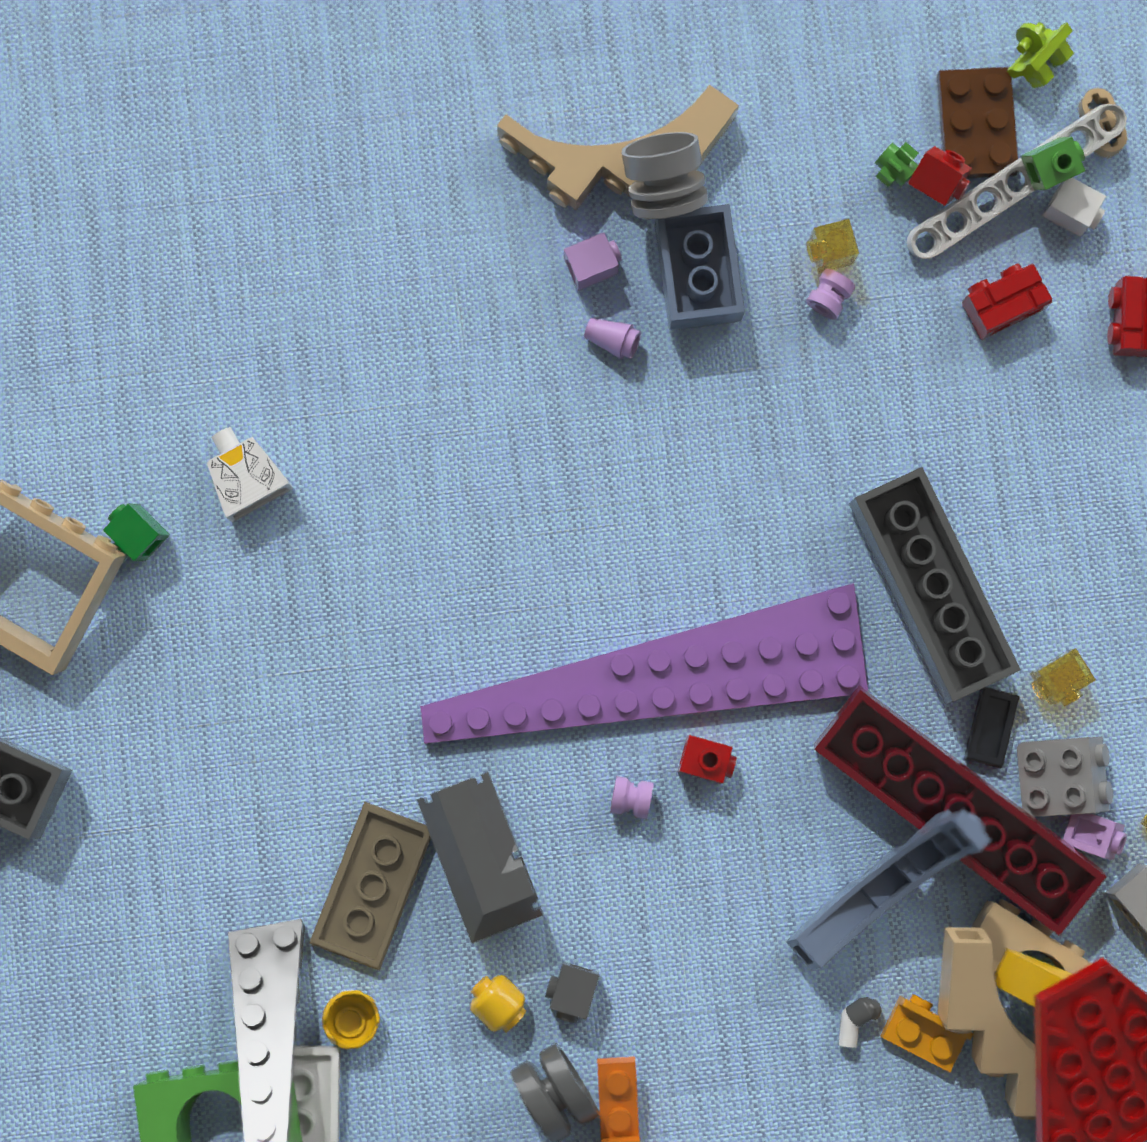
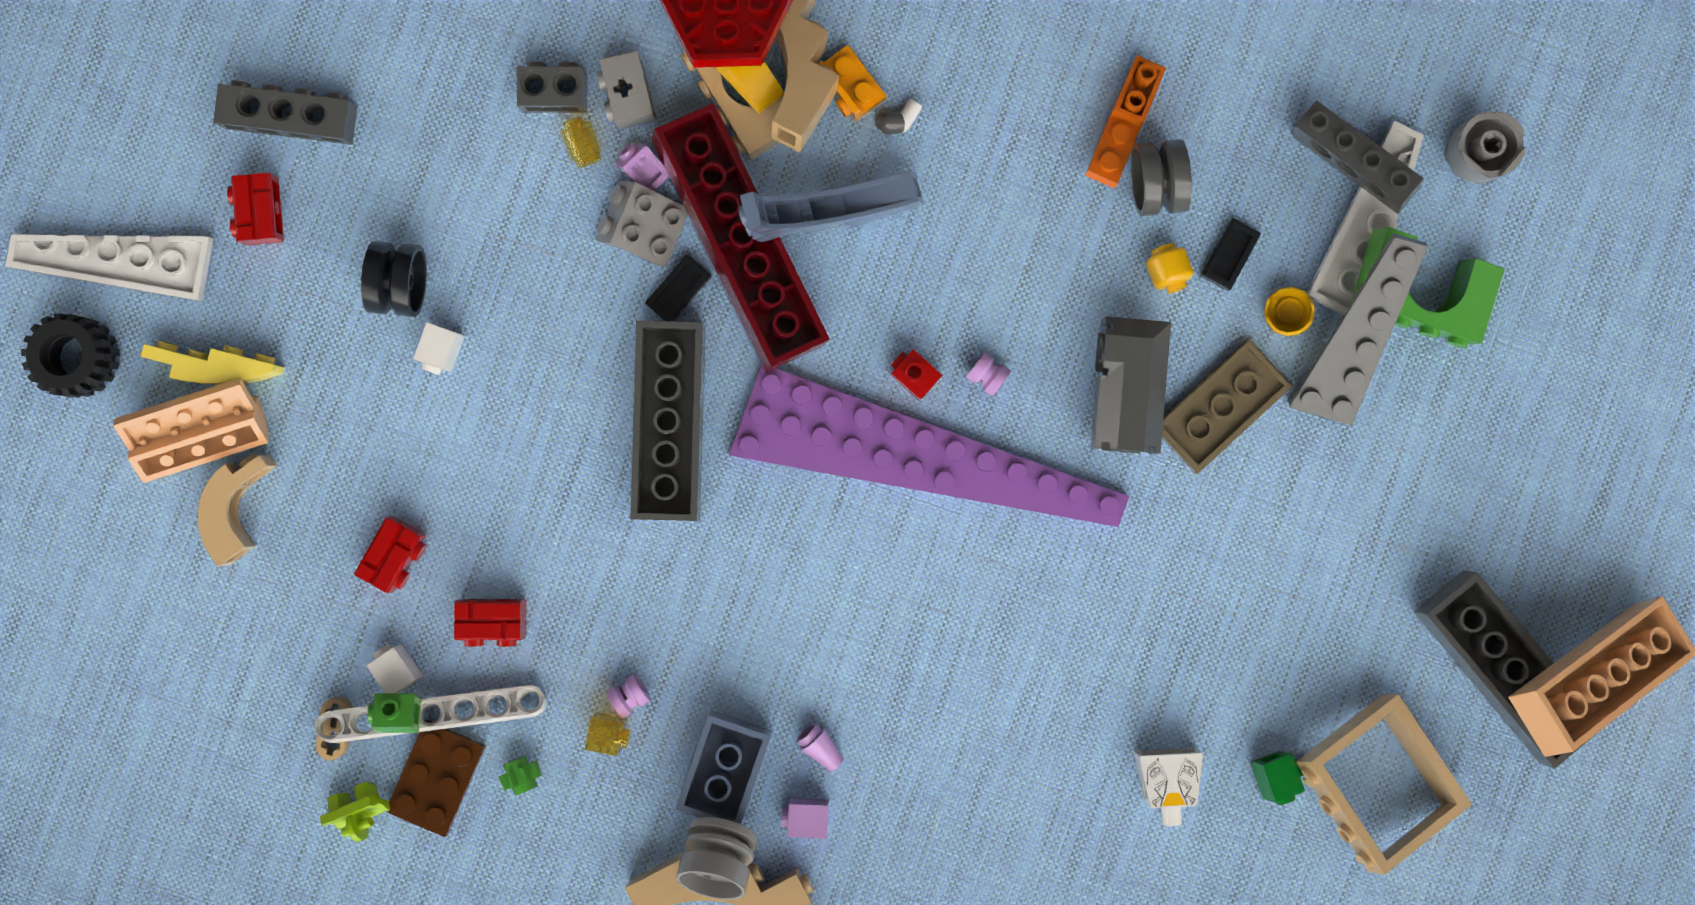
camera: 150 degrees left, 5 degrees up
dark grey brick [545,961,599,1023] -> none
red brick [908,146,972,206] -> none
clear yellow brick [1030,648,1096,706] -> none
none -> black tile [1200,218,1261,291]

